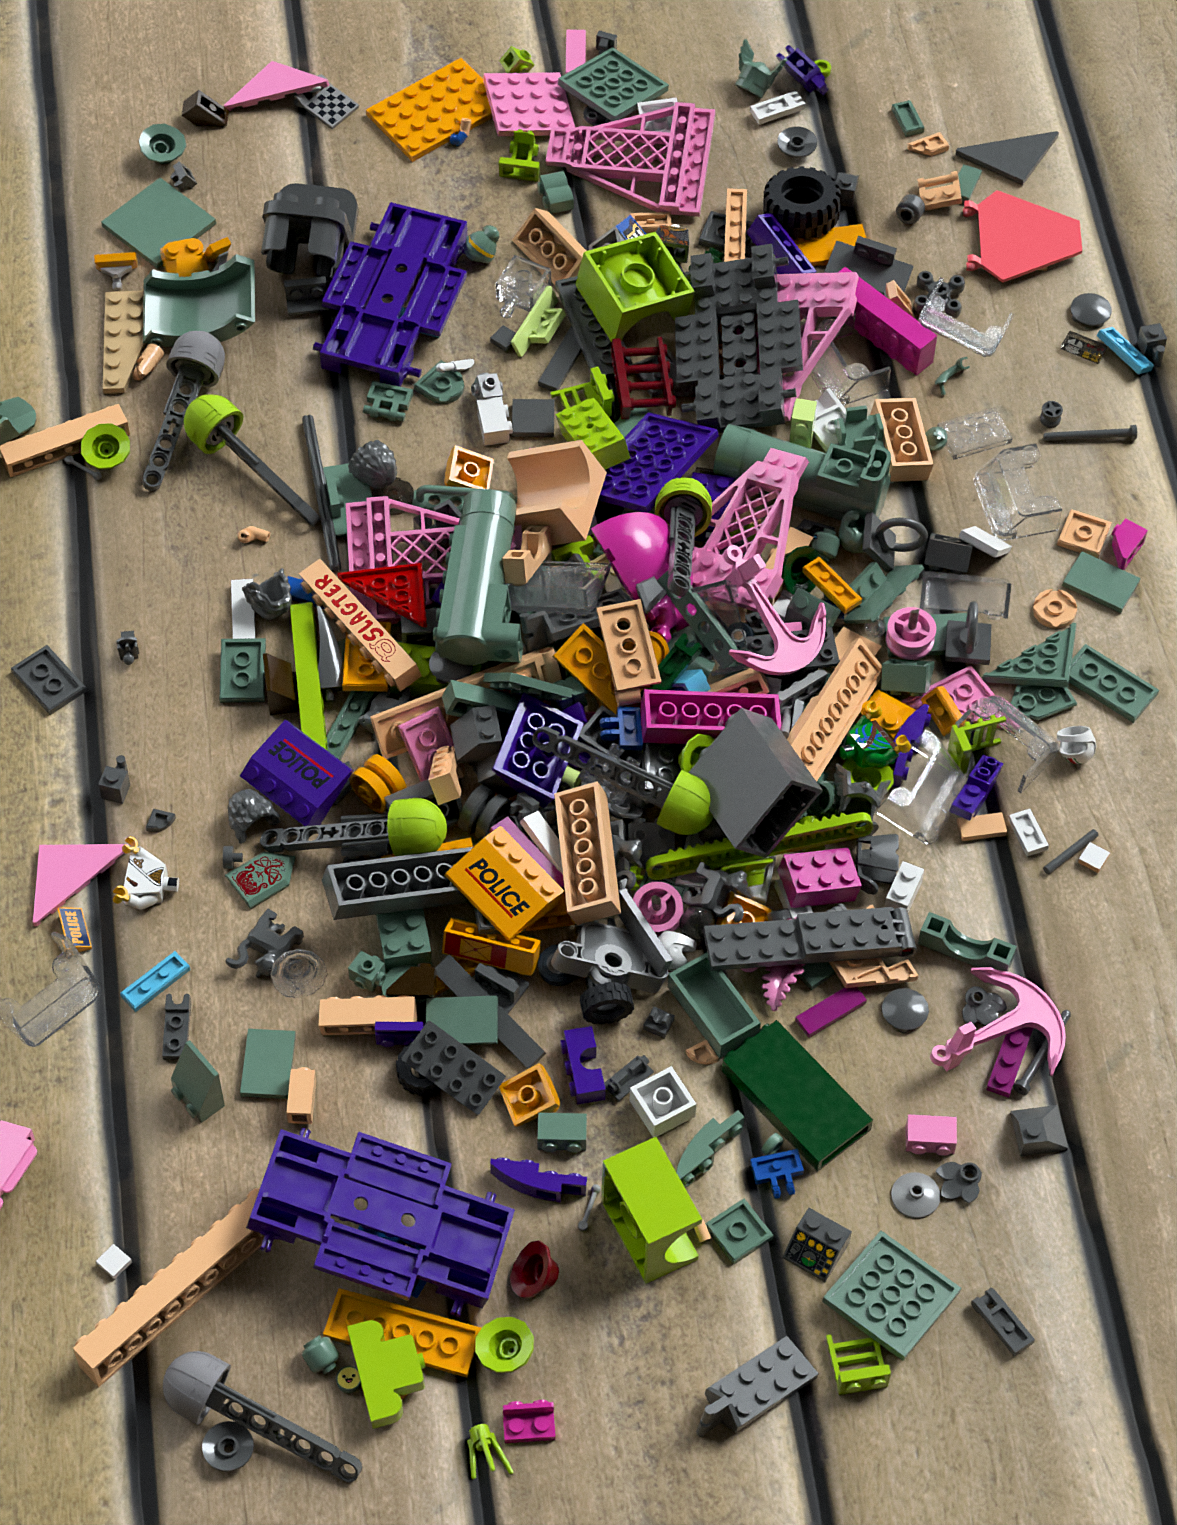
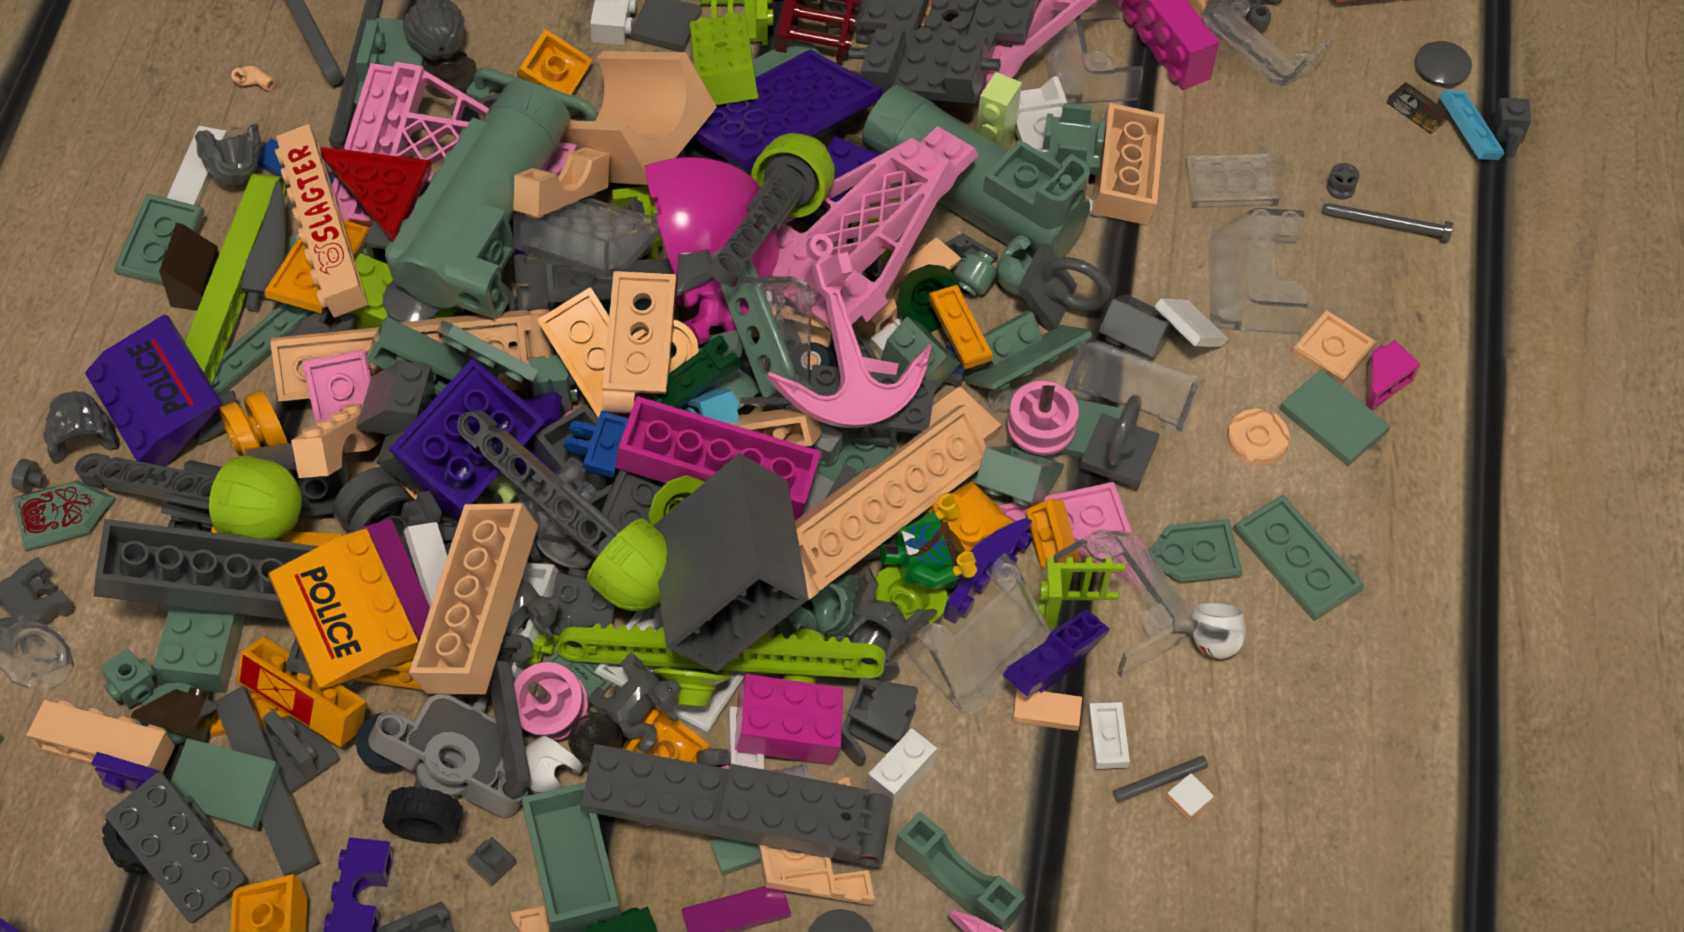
camera: 15 degrees right, 0 degrees up
dark grey piece [117,631,139,665] -> none
bright pink plant [762,964,805,1012] -> none
light grey plate [777,668,828,714] -> none
light grey bar [781,707,792,739] -> none
sand green hat [925,426,947,451] -> none
sand green piece [935,357,970,395] -> none
sand green tile [982,623,1076,687] -> none

